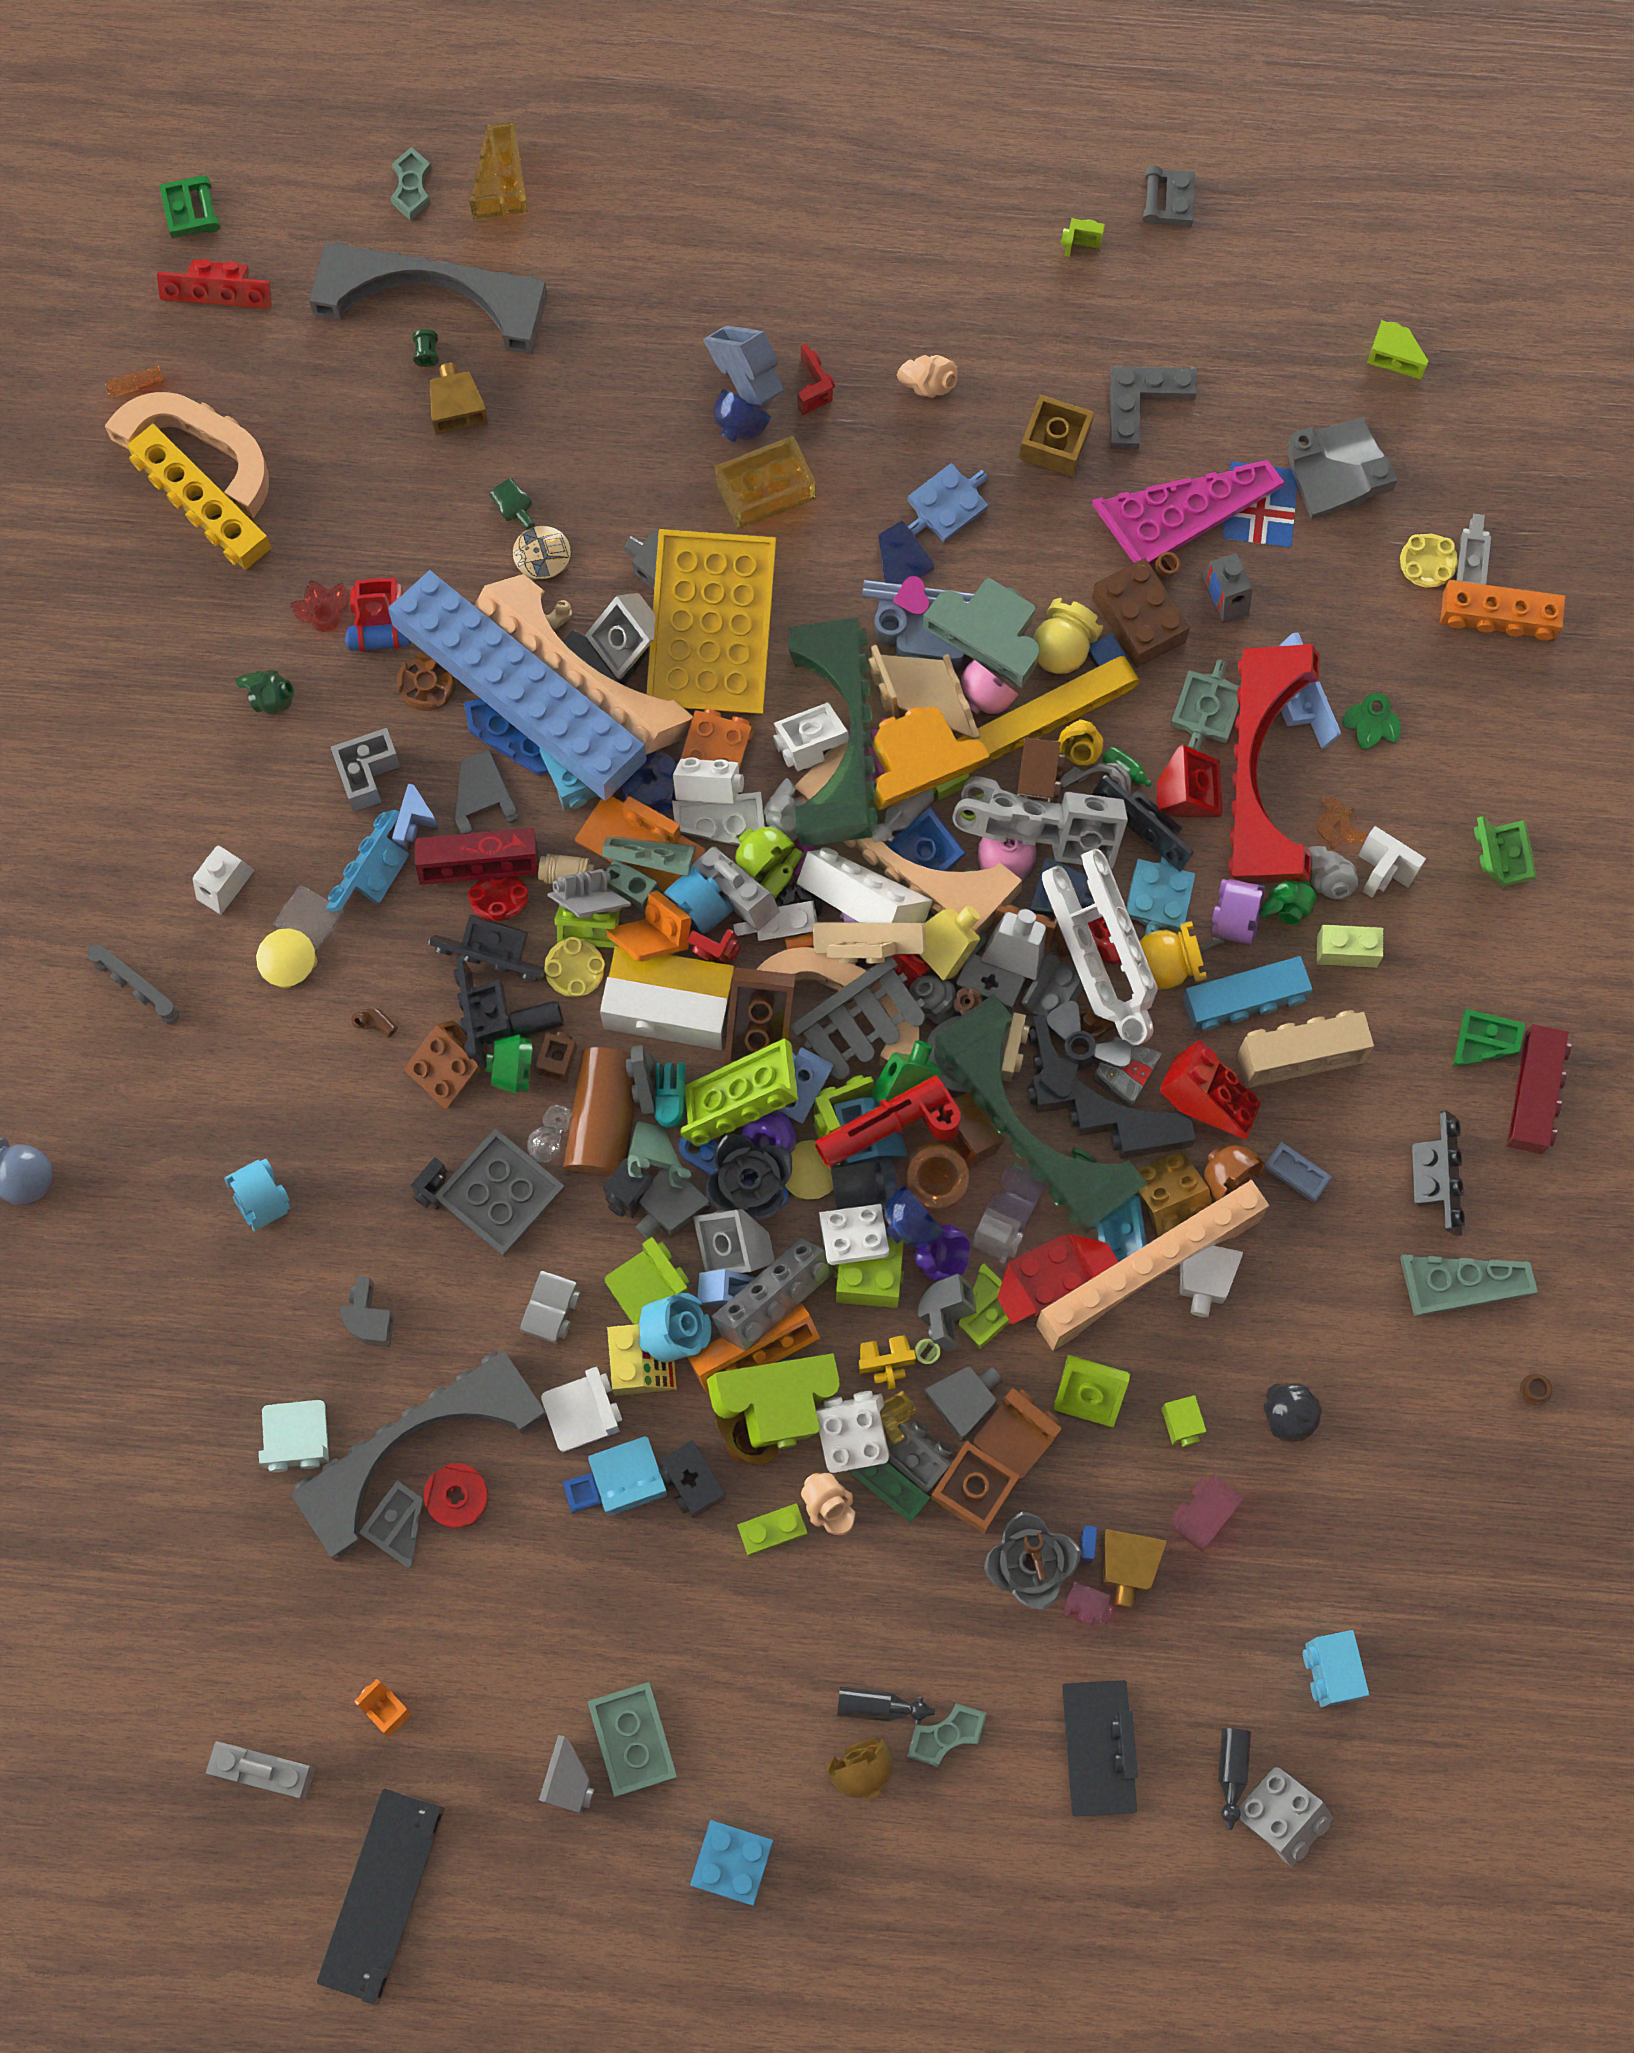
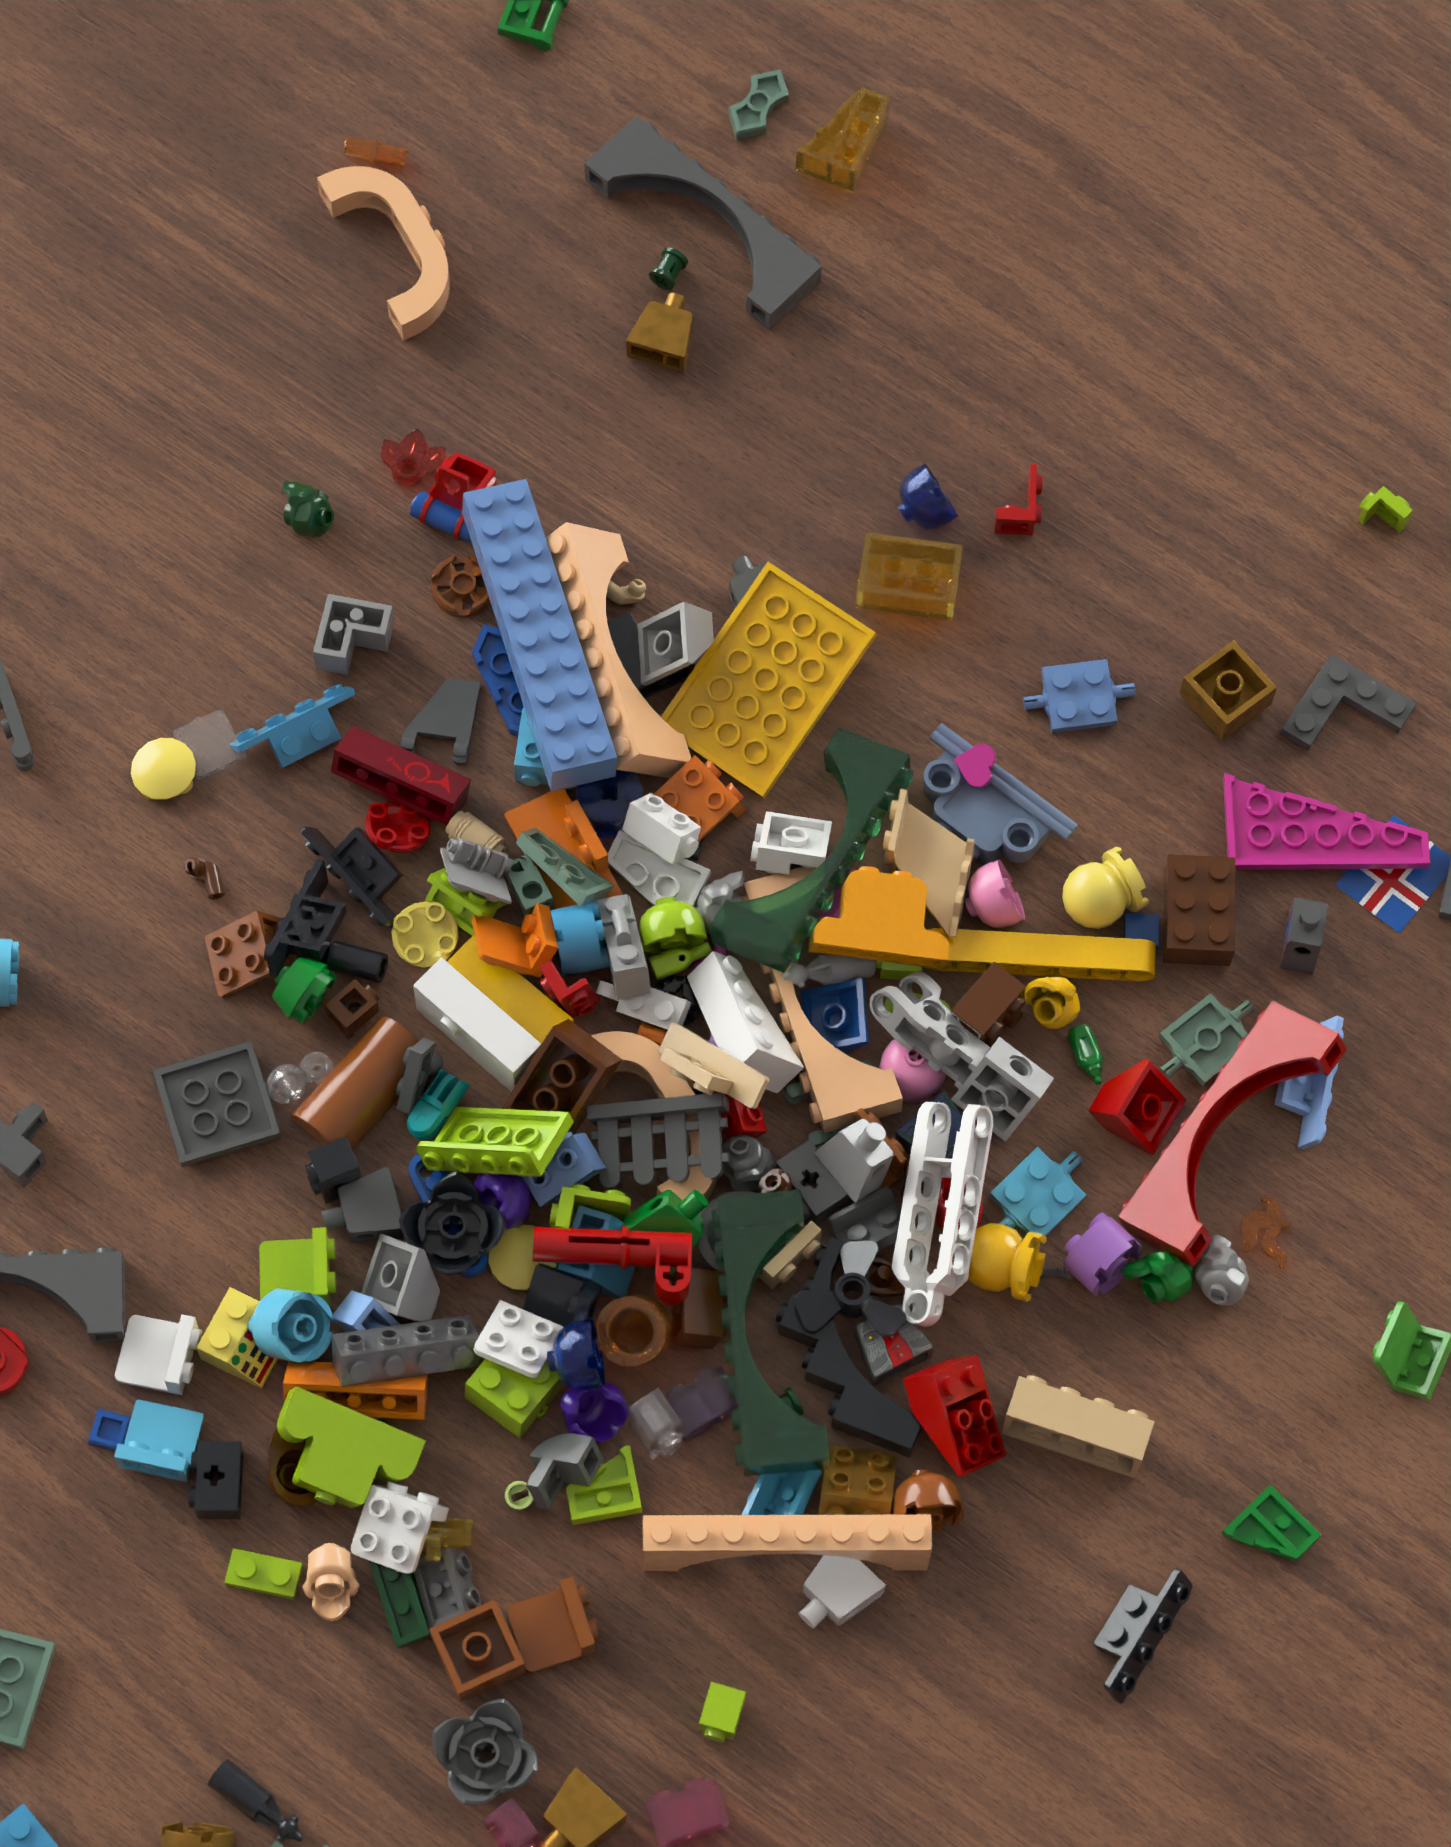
camera: 30 degrees right, 5 degrees down
yellow brick [127,424,271,570] -> none
red bracket [157,259,272,309] -> none
white torso [193,845,255,915] -> none
light blue slope [392,784,438,851] -> none
black bracket [411,1157,447,1210] -> none
dark green piece [489,478,535,530] -> none
tan dish [513,526,571,581] -> none
light grey brick [520,1271,581,1344] -> none
sand green flag [628,1121,691,1189] -> none
sand blue brick [703,325,784,406] -> none
yellow hips [858,1335,916,1390] -> none
clear blue wing [878,520,935,585] -> none
light nougat head [897,355,958,398] -> none
light yellow torso [920,906,980,980] -> none
sand green brick [923,578,1039,688] -> none
dark grey torso [924,1366,1003,1442] -> none
red piece [997,1234,1118,1325] -> none
reddish brown hand [1024,1533,1047,1581] -> none
lime bracket [1053,1355,1130,1428] -> none
light grey helmet [1060,763,1131,796] -> none
blue tile [1080,1526,1097,1563] -> none
black bracket [1092,775,1194,872] -> none
dark orange hinge [1155,552,1180,578] -> none
dark azure brick [1182,956,1312,1031] -> none
black hair [1264,1383,1322,1442] -> none
sand blue plate [1265,1142,1332,1203] -> none
yellowish green brick [1317,925,1383,968] -> none
green plate [1342,692,1401,750] -> none
white bracket [1358,826,1426,898] -> none
sand green wing [1400,1255,1538,1317] -> none
dark red brick [1506,1024,1572,1154] -> none

